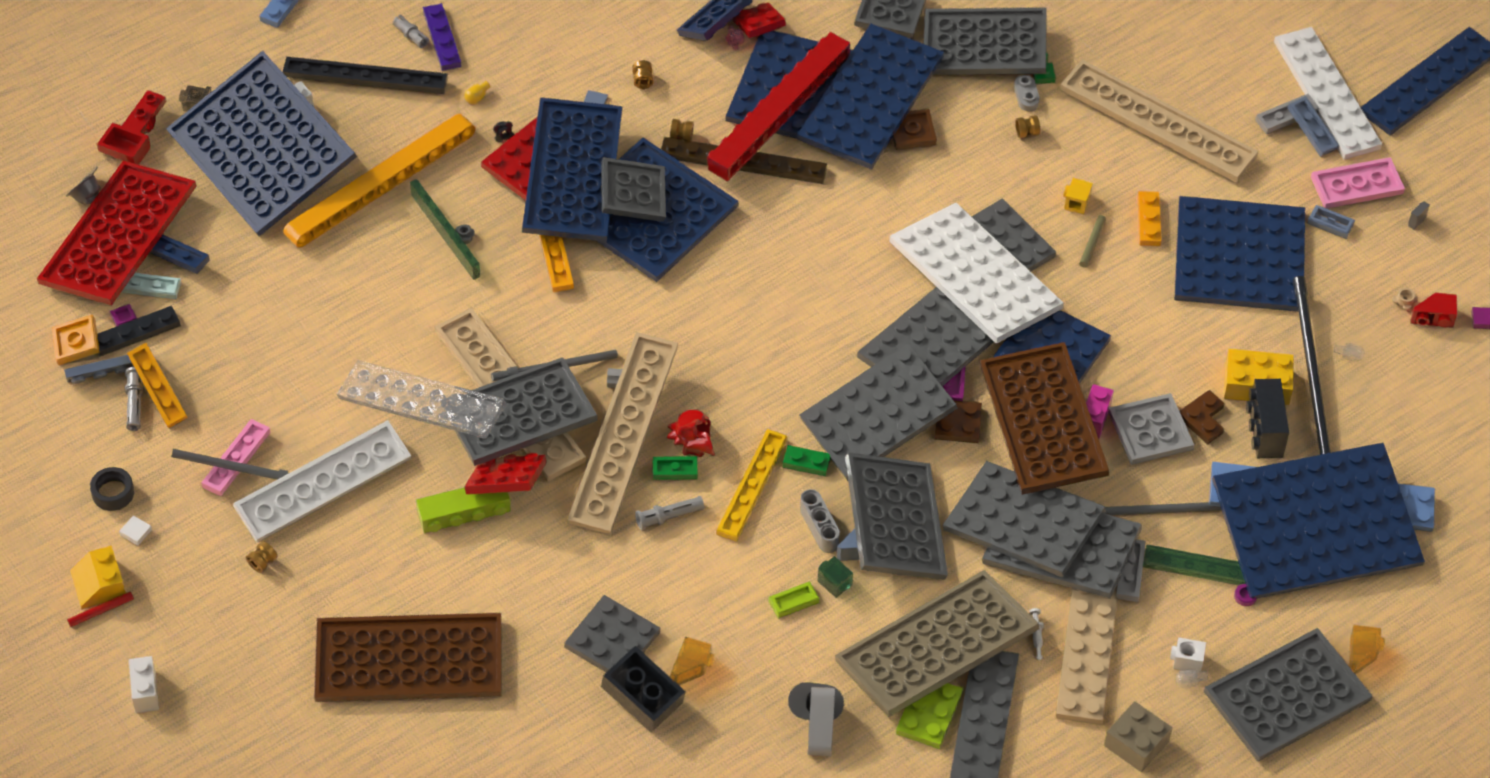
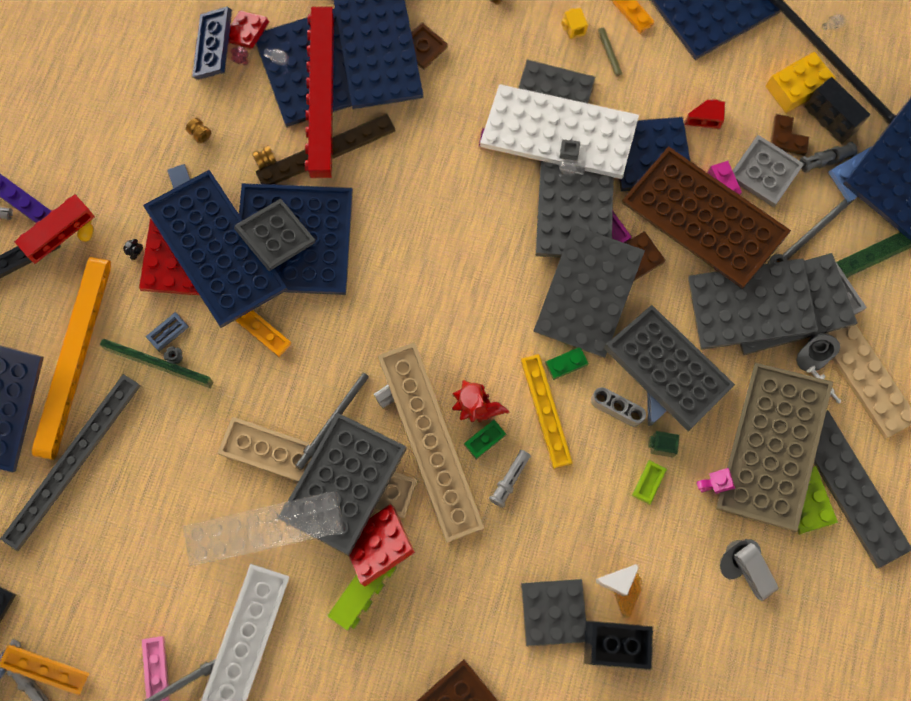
camera: 40 degrees left, 20 degrees up
none -> dark grey plate [0,374,141,551]
none -> red brick [14,194,95,264]
none -> sand blue tile [146,312,189,352]
none -> clear cylinder [264,49,289,66]
none -> dark grey tile [559,139,580,161]
none -> clear cylinder [559,160,585,176]
none -> white slope [595,564,638,596]
none -> red slope [684,99,725,129]
none -> dark pink plate [696,468,735,494]
none -> dark grey piece [797,333,840,371]
none -> dark grey piece [800,142,858,173]

